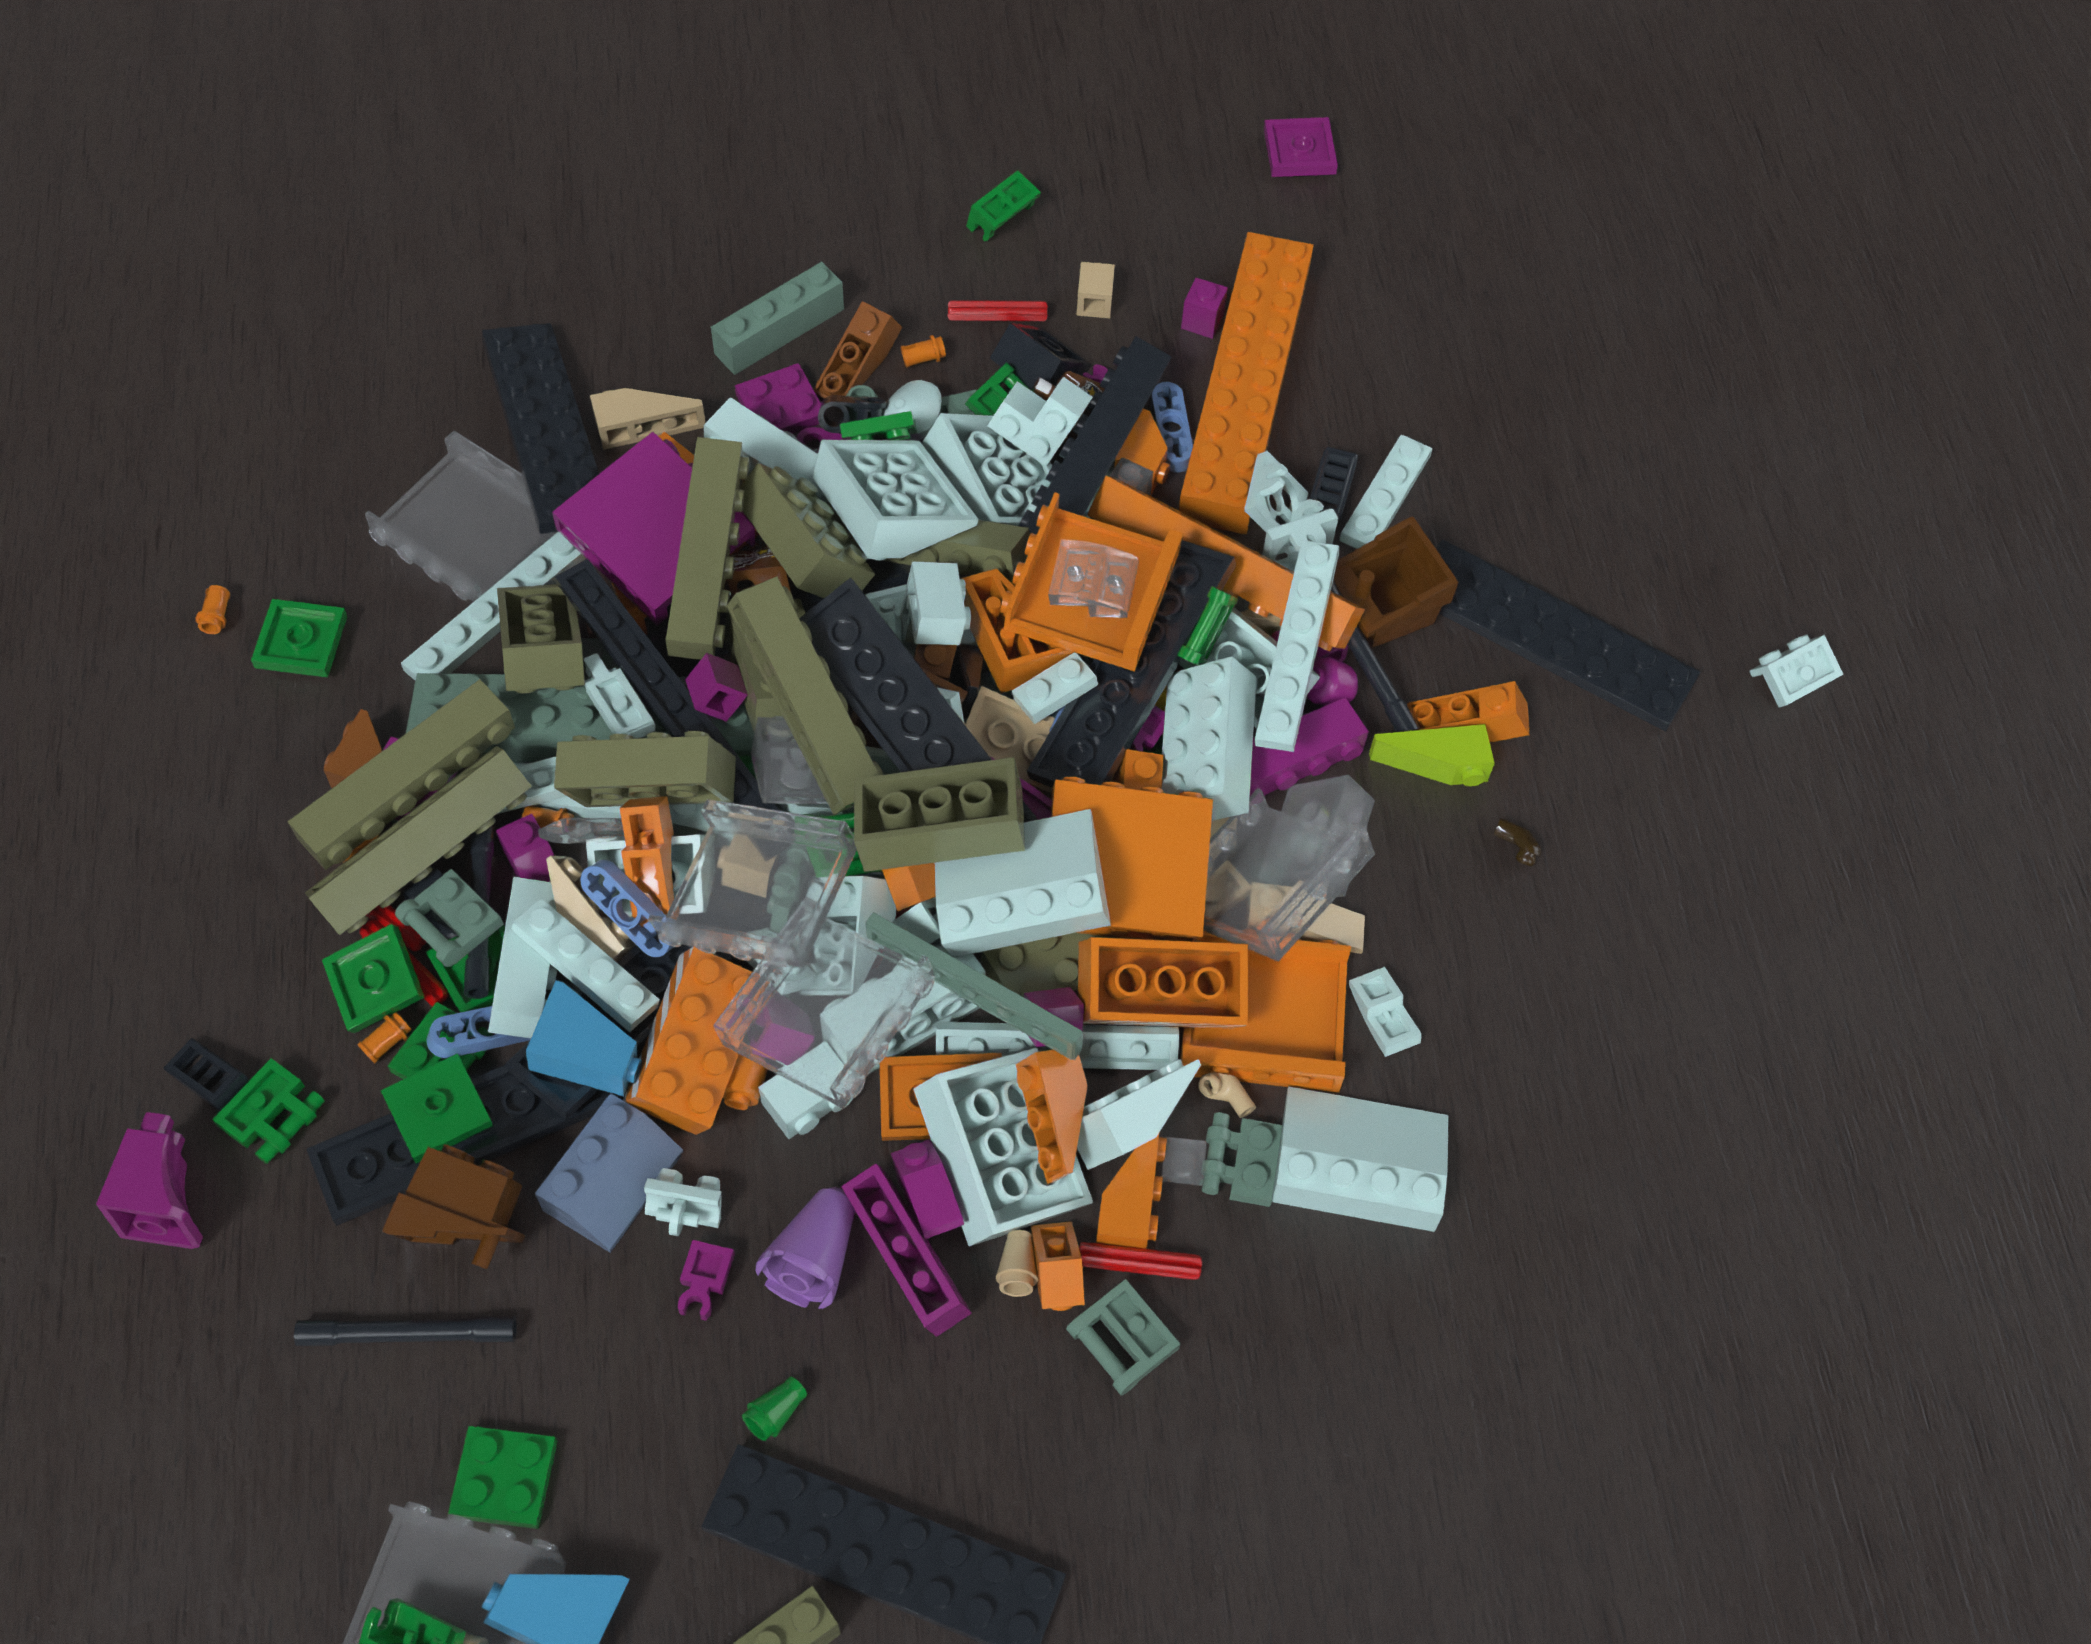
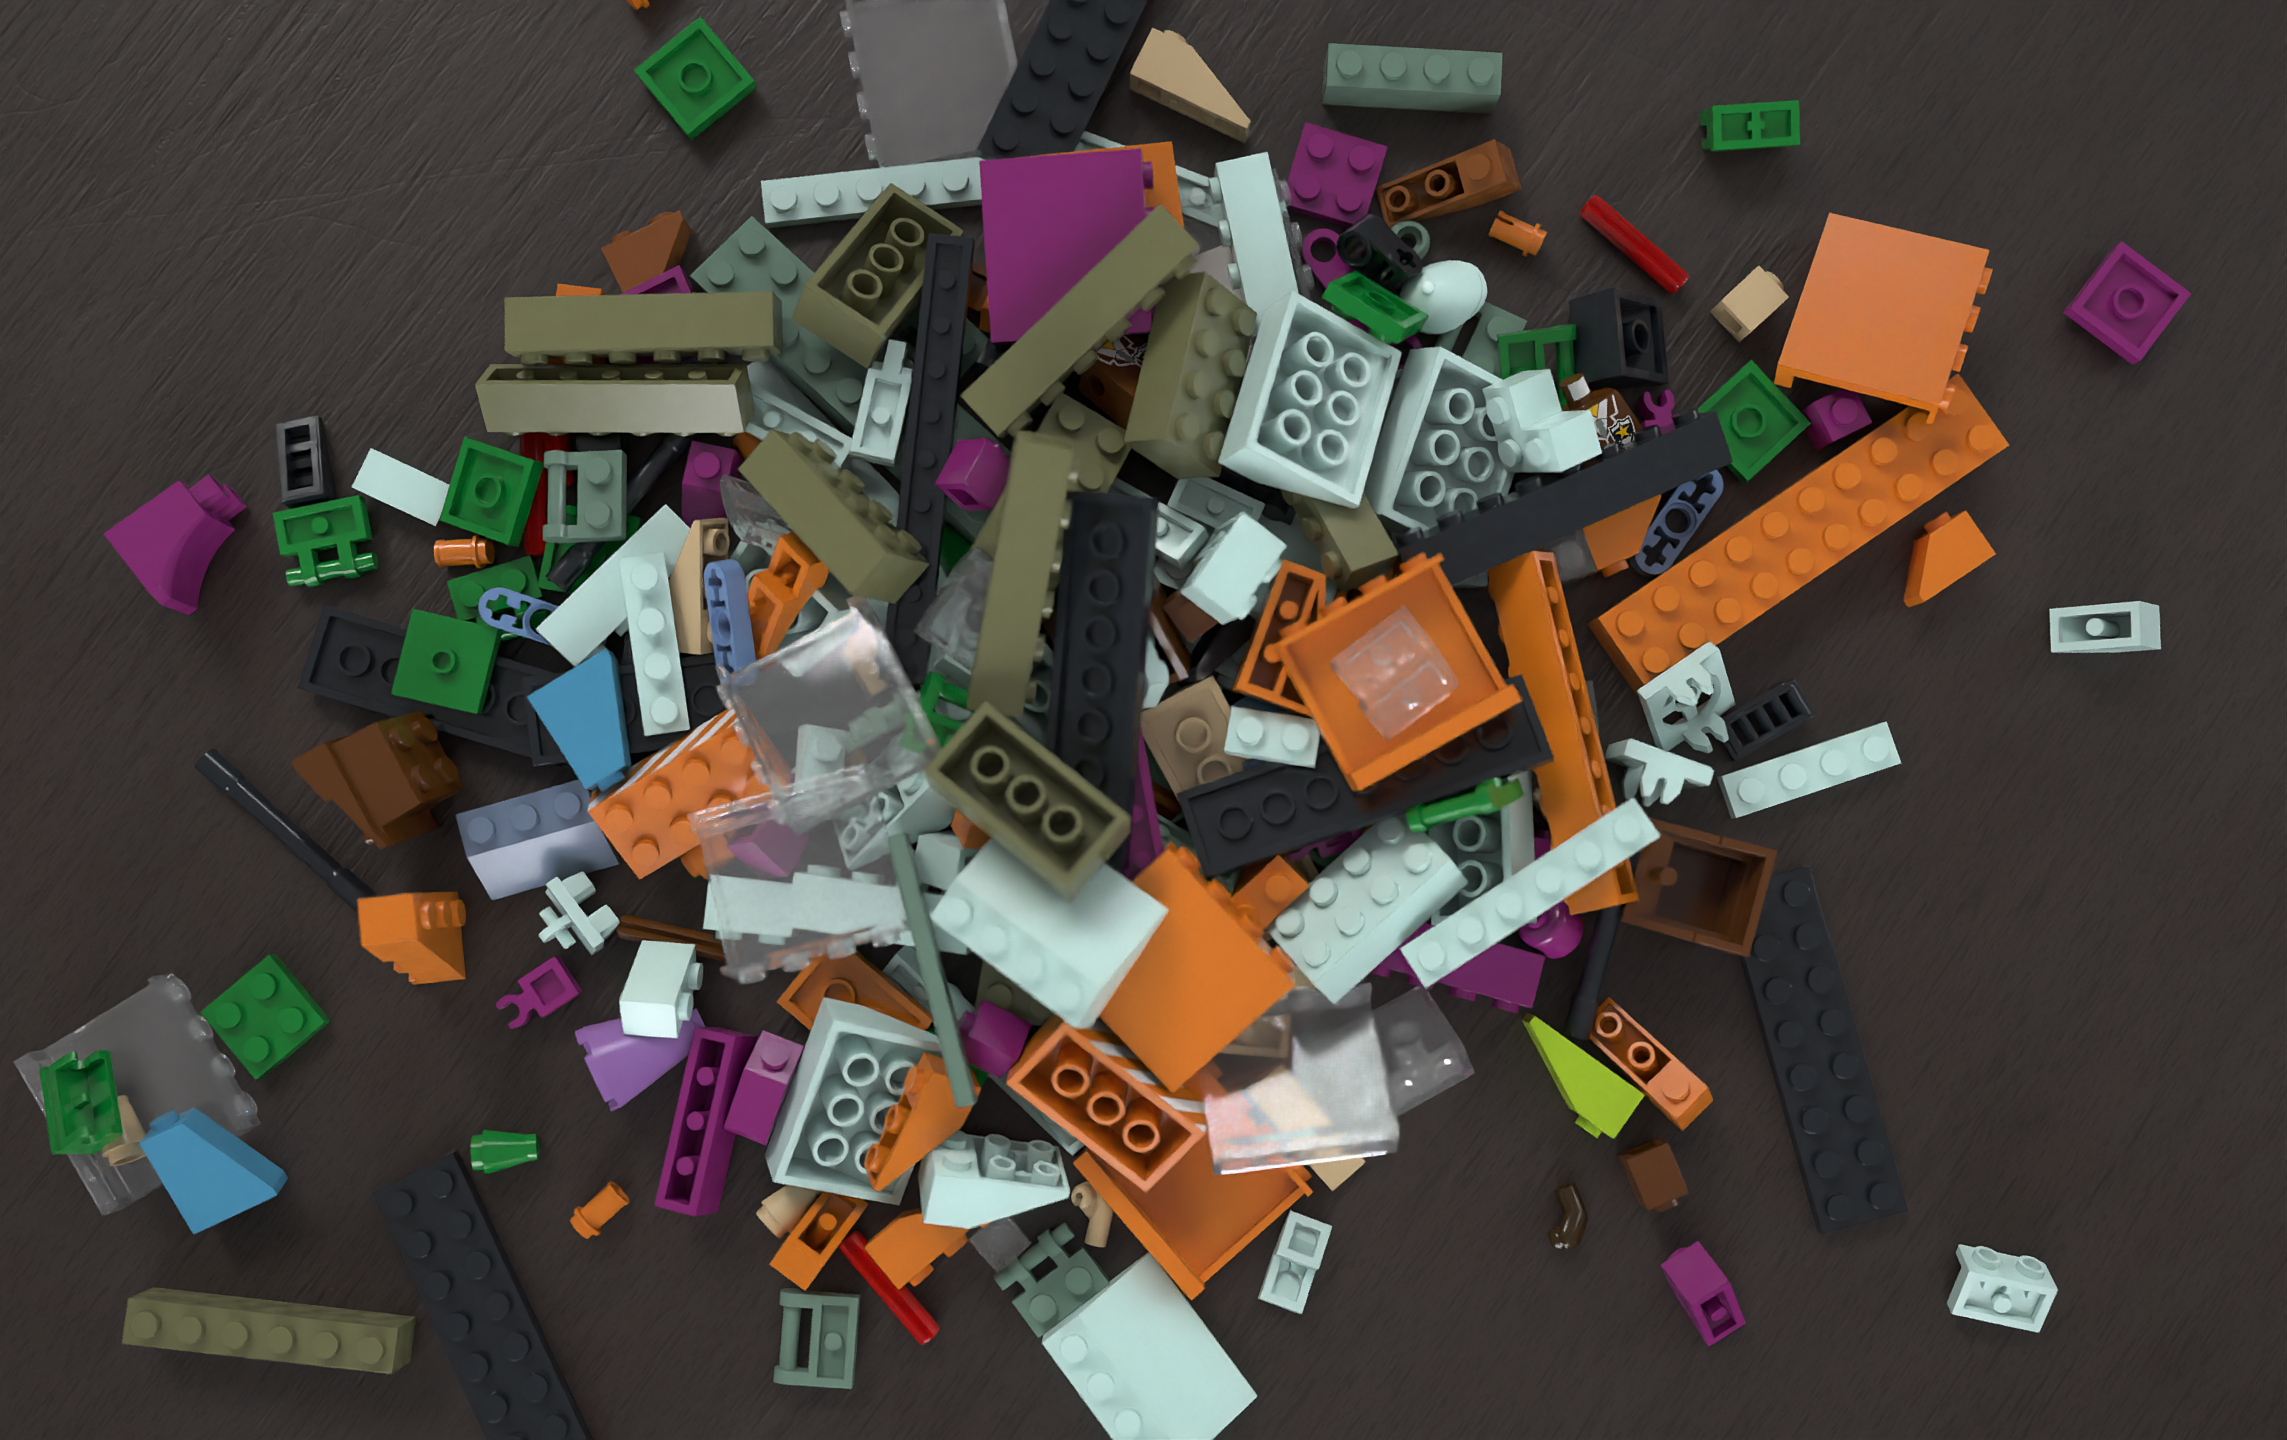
camera: 45 degrees right, 25 degrees up
none -> light aqua slope [352,448,450,526]
none -> orange wedge [358,892,466,985]
none -> orange pin [570,1181,630,1239]
none -> reddish brown axle [616,915,747,965]
none -> light aqua brick [620,940,703,1038]
none -> reddish brown brick [1617,1137,1689,1212]
none -> magenta slope [1661,1241,1746,1347]
none -> green plate [1698,360,1811,484]
none -> orange panel [1774,213,1993,424]
none -> orange slope [1903,510,1996,608]
none -> light aqua slope [2050,601,2161,653]

